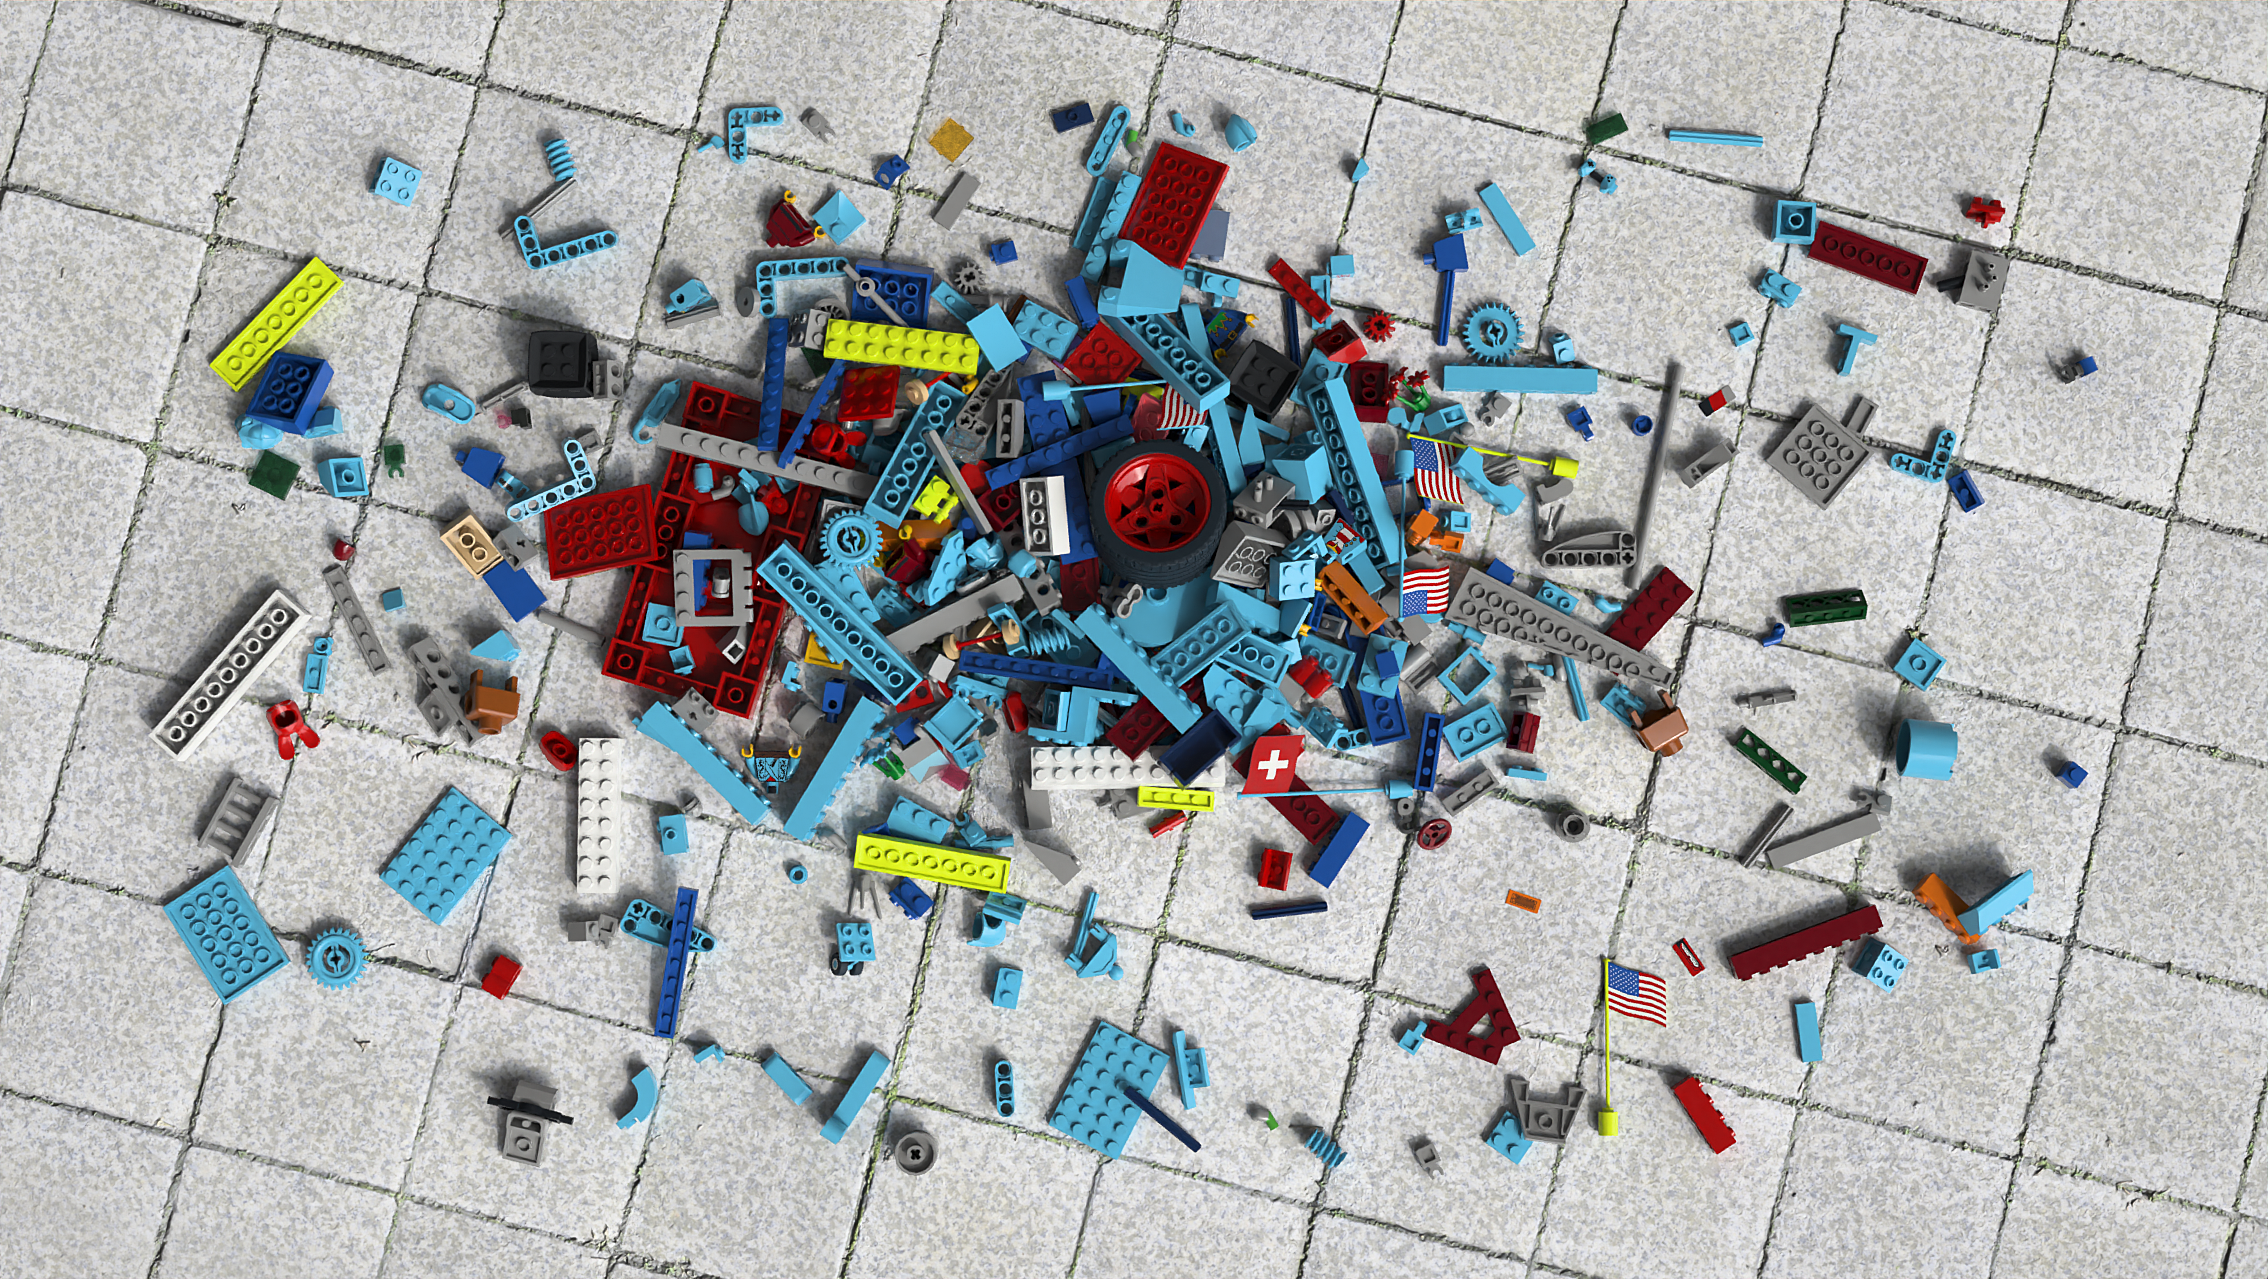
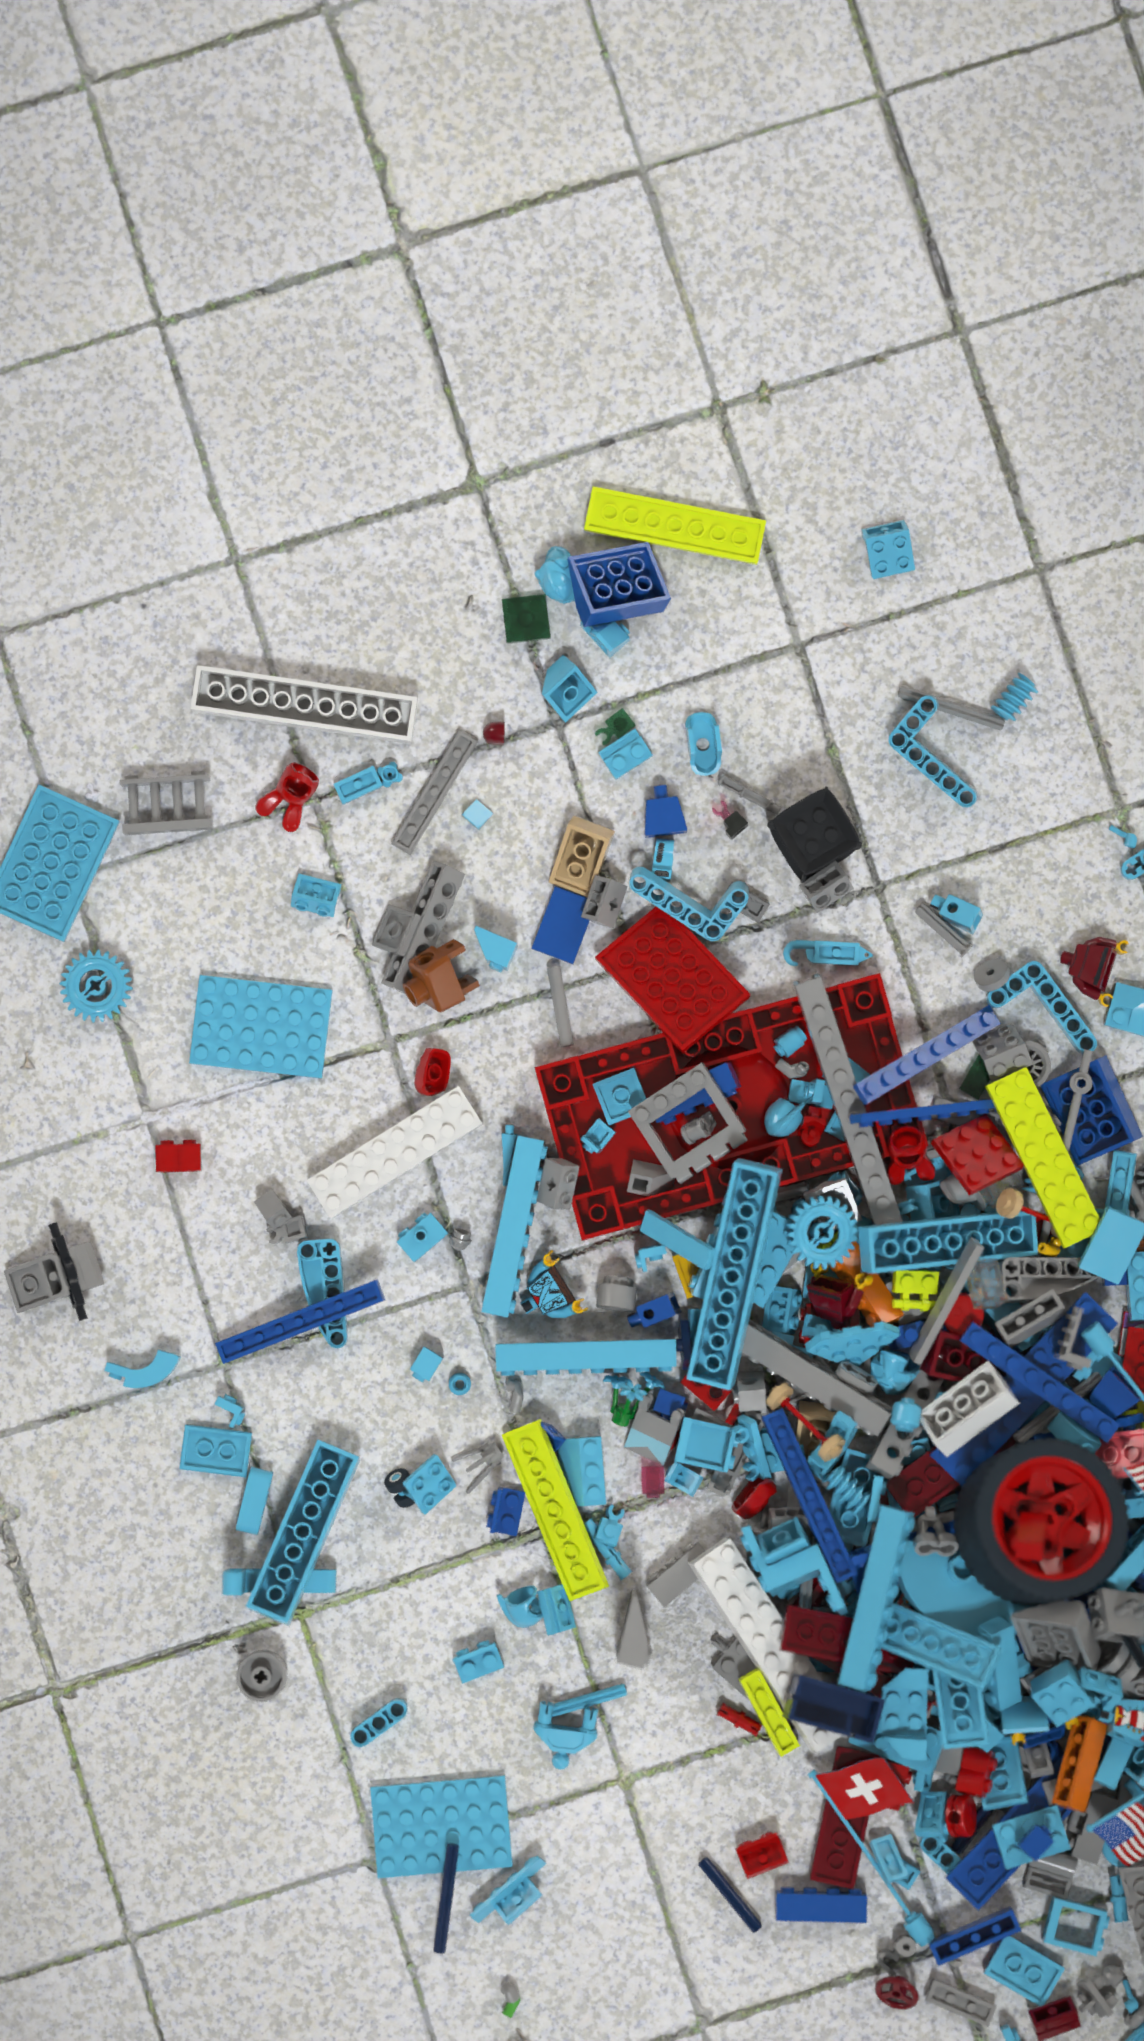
camera: 60 degrees right, 0 degrees up
none -> medium azure tile [179,1424,252,1477]
none -> medium azure brick [246,1440,360,1626]
none -> medium azure bracket [291,874,342,917]
none -> medium azure brick [410,1346,443,1382]
none -> medium azure plate [598,729,653,780]
none -> medium azure tile [640,1210,715,1270]
none -> medium azure plate [869,1834,908,1885]
none -> medium azure tile [896,1859,921,1890]
none -> red head [945,1795,977,1837]
none -> red brick [1011,1512,1048,1562]
none -> light grey plate [1053,1307,1092,1371]

